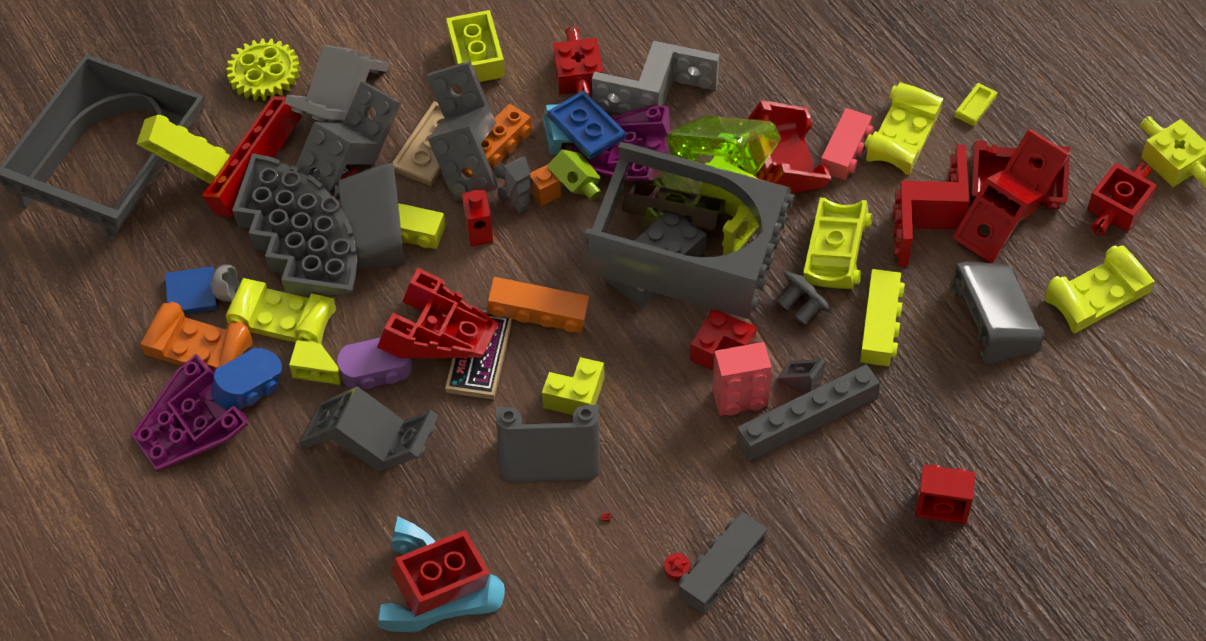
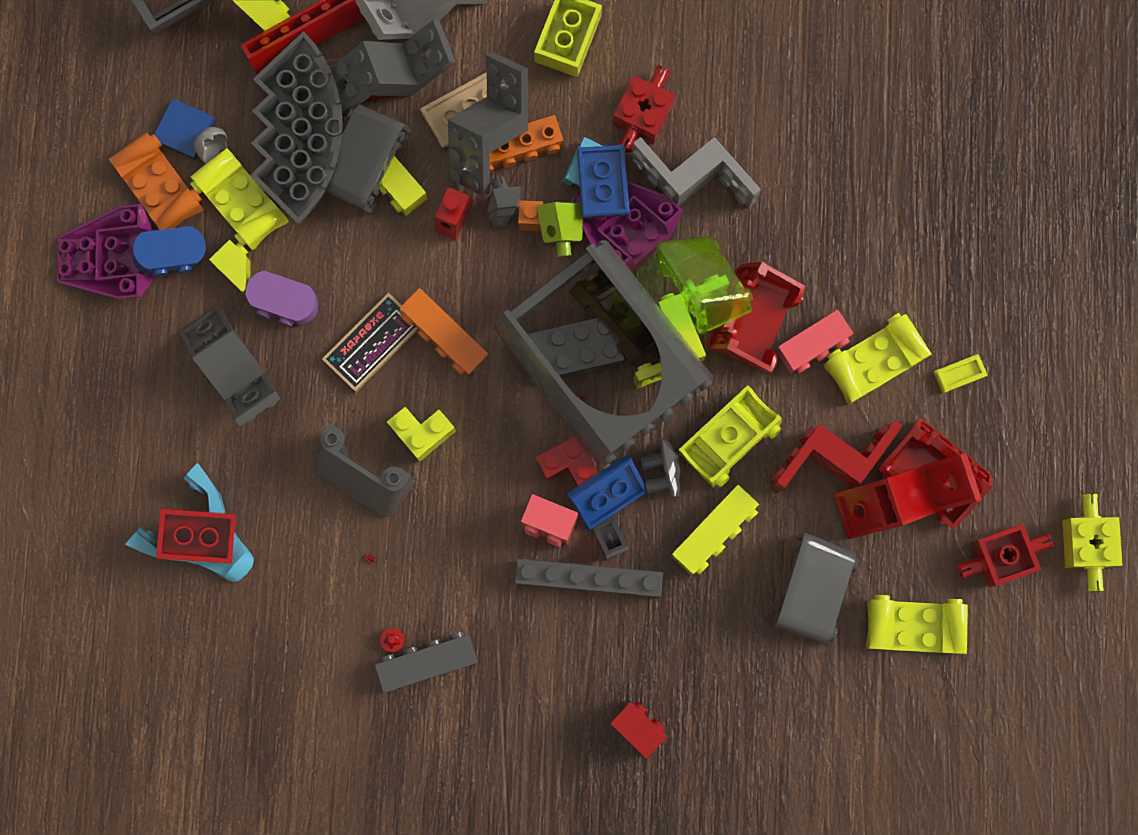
camera: 30 degrees right, 25 degrees up
red wedge [377,268,498,358] -> none
none -> blue tile [567,454,648,530]

